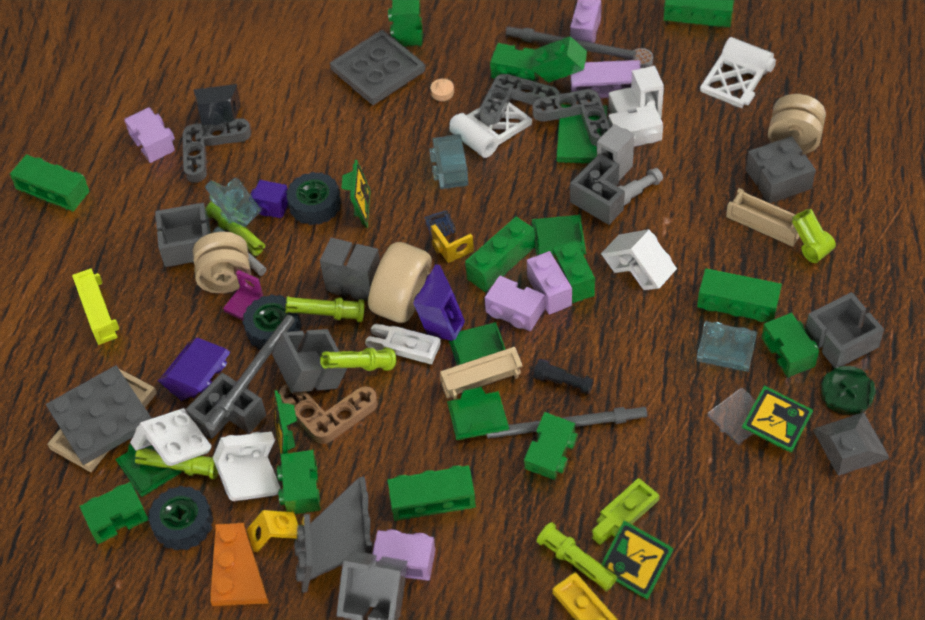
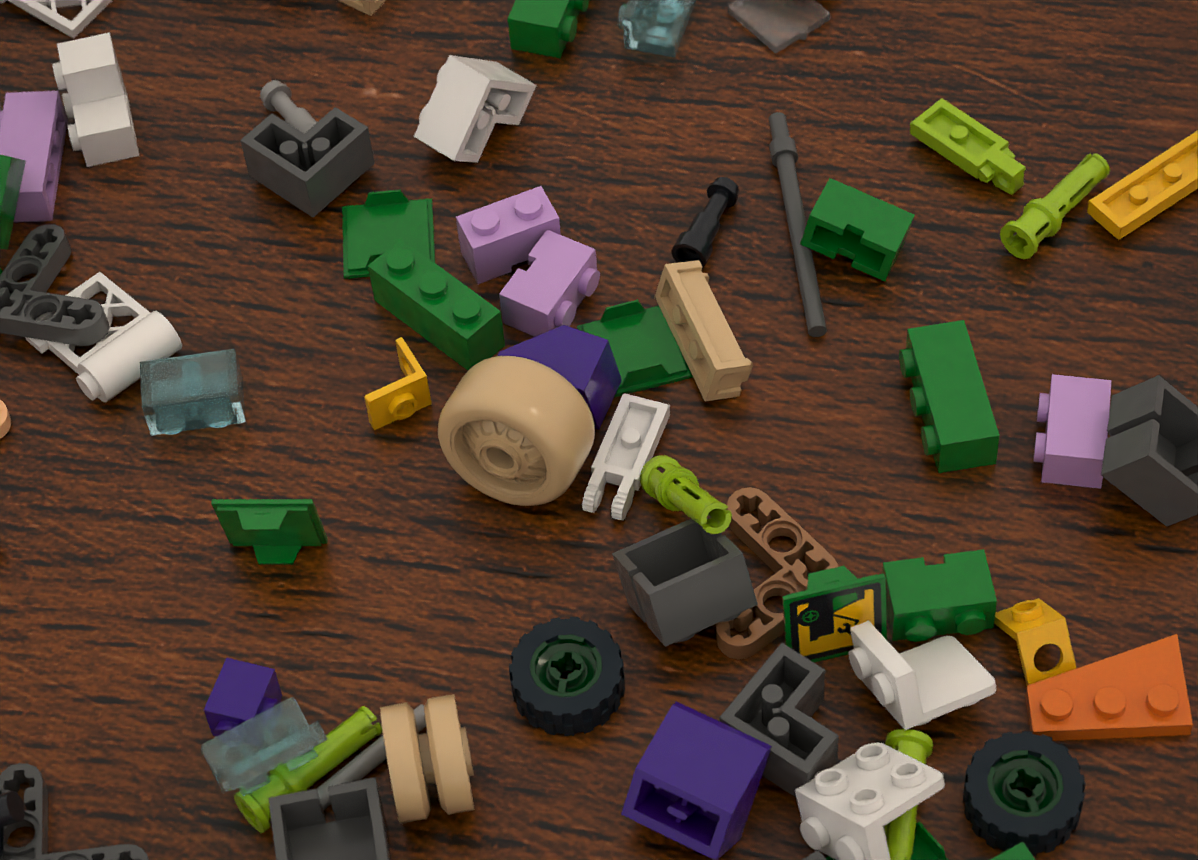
camera: 90 degrees left, 0 degrees up
dark grey bar [206,315,295,430] -> none
magenta bracket [223,270,263,321] -> none
lime pin [285,296,364,322] -> none
black wheel [286,172,341,225] -> none
dark grey piece [294,477,372,592] -> none
dark grey piece [320,238,380,301] -> none
clear smoke tile [424,210,456,237] -> none
green piece [447,387,509,440] -> none
dark grey beam [533,89,610,146] -> none
green brick [553,241,595,303] -> none
green tile [557,104,607,163] -> none
light grey brick [597,124,634,180] -> none
piece [601,520,674,599] -> none
white brick [609,104,663,147] -> none

